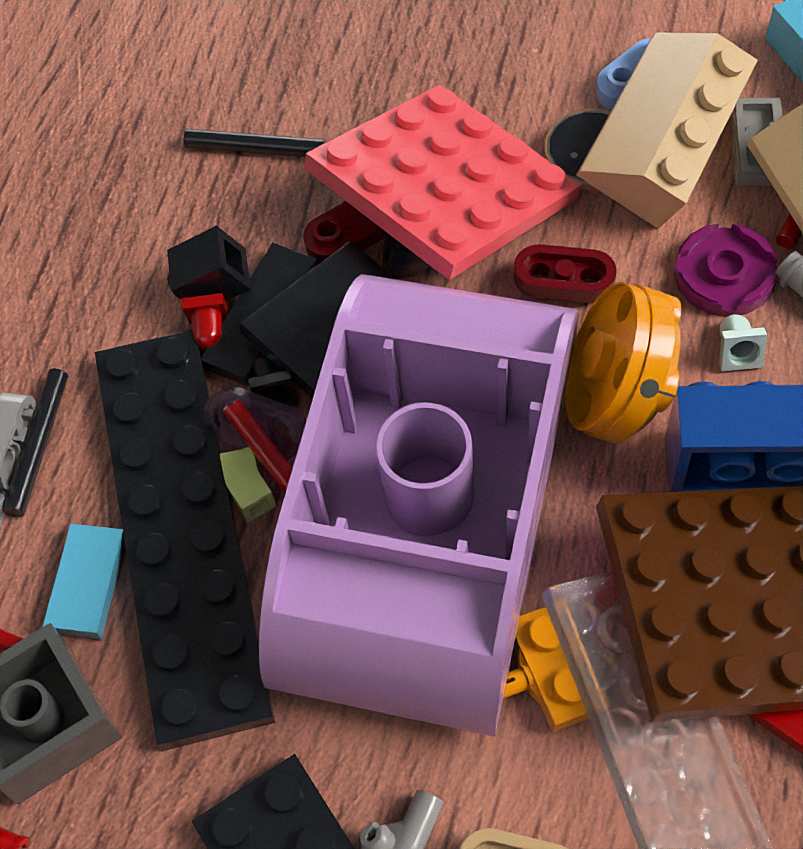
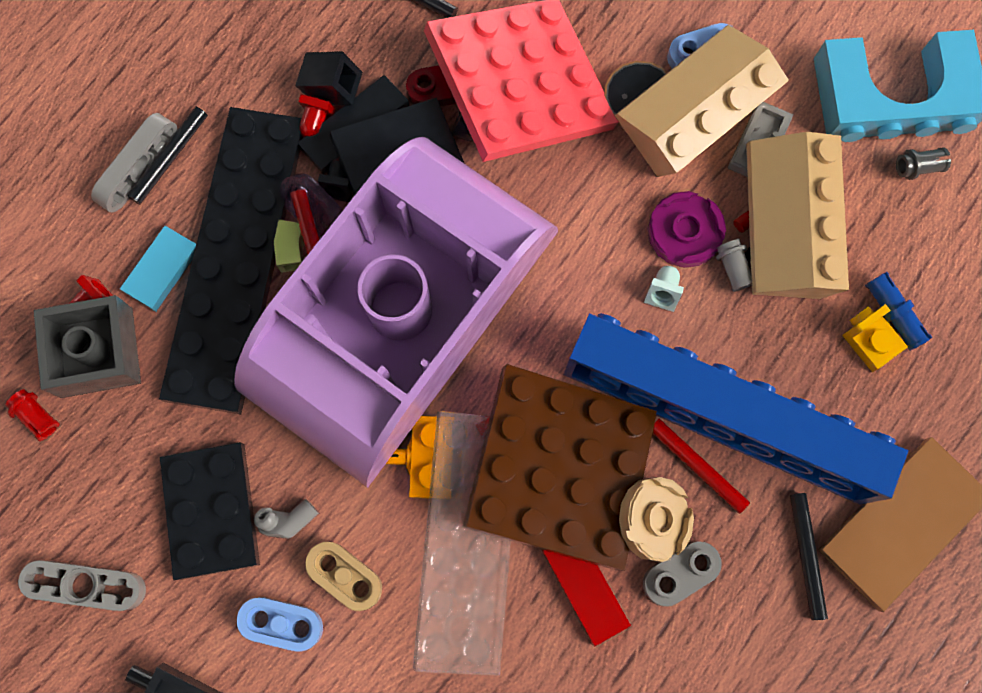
camera: 15 degrees right, 15 degrees up
dark red plate [514,244,617,303] -> none
light orange piece [564,282,681,443] -> none

